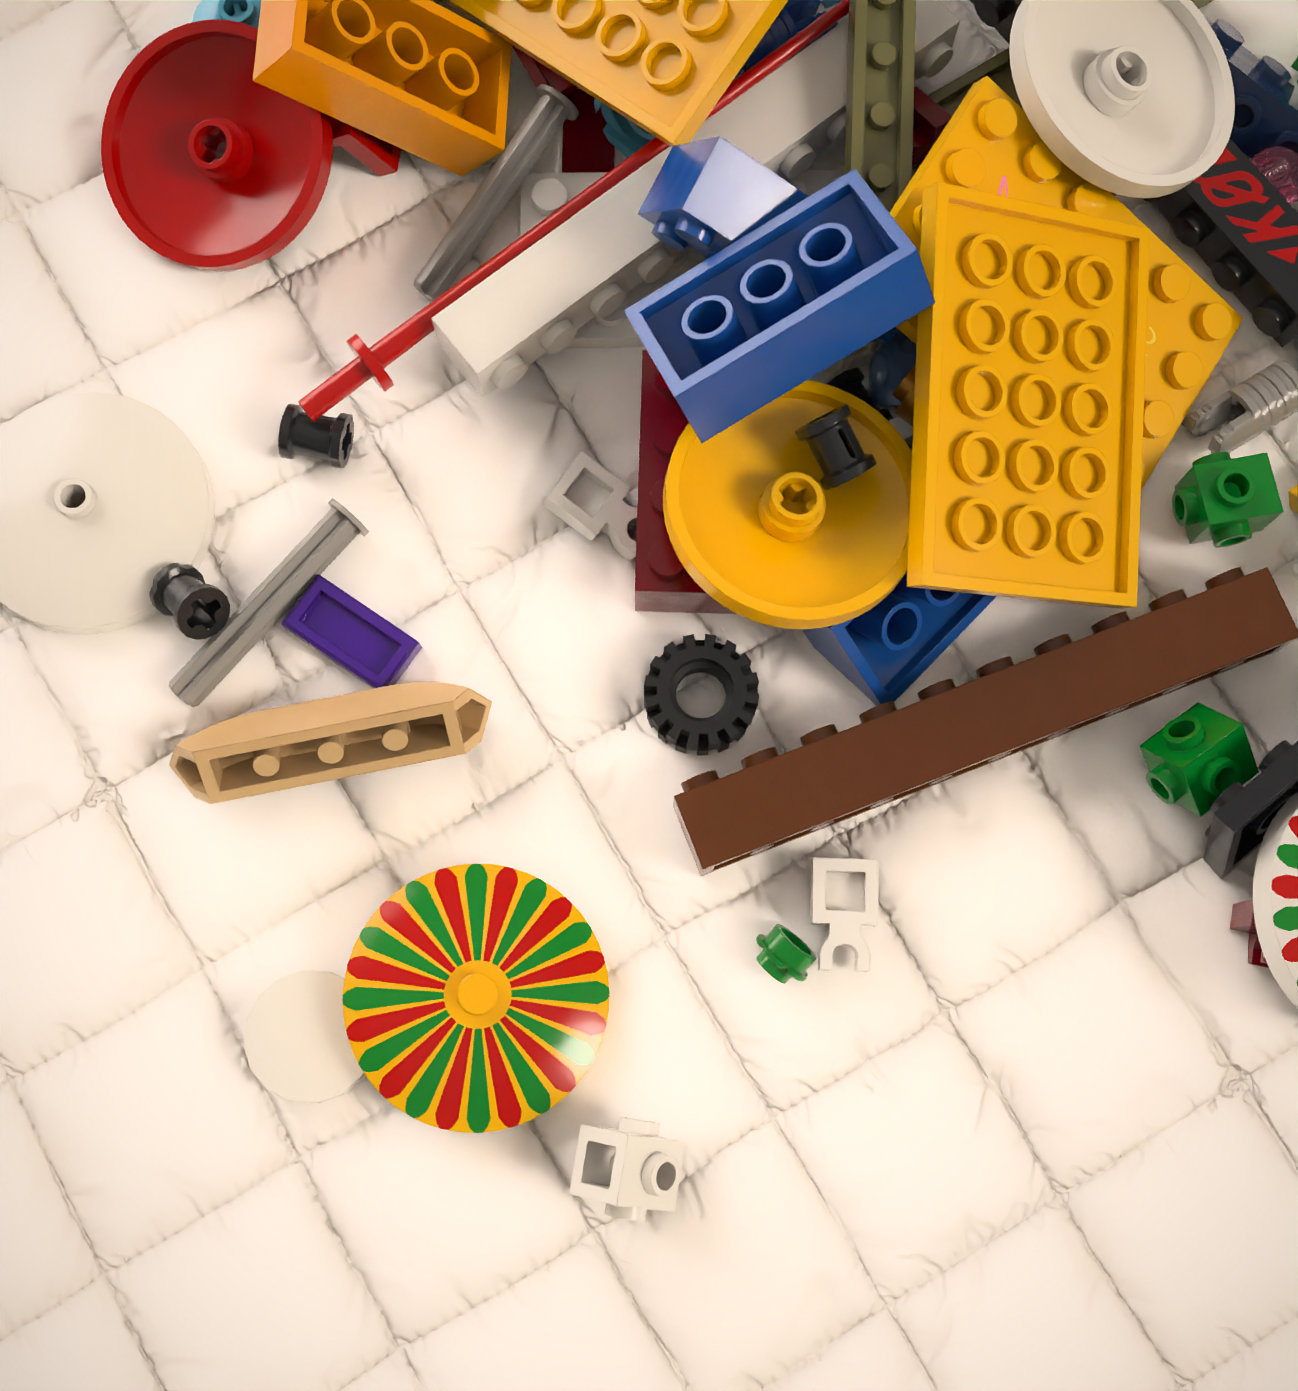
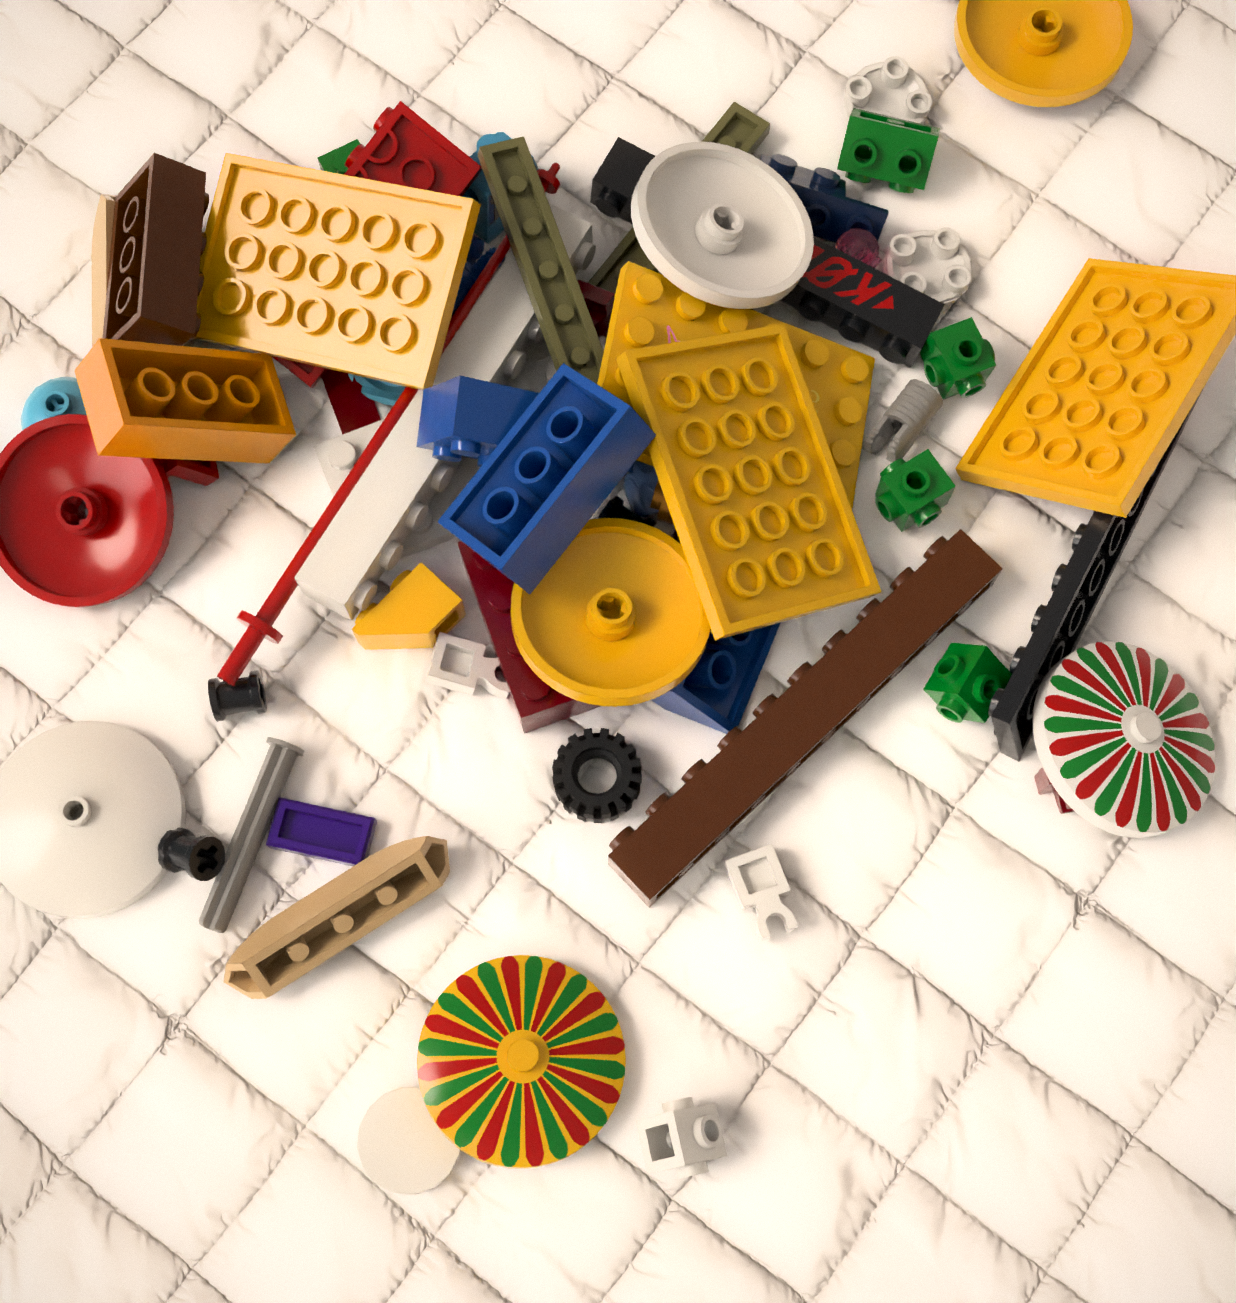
camera: 20 degrees left, 5 degrees down
light grey axle [413,84,579,301] -> none
green plate [756,923,817,984] -> none
black bush [795,404,877,490] -> none
none -> yellow slope [352,562,466,650]

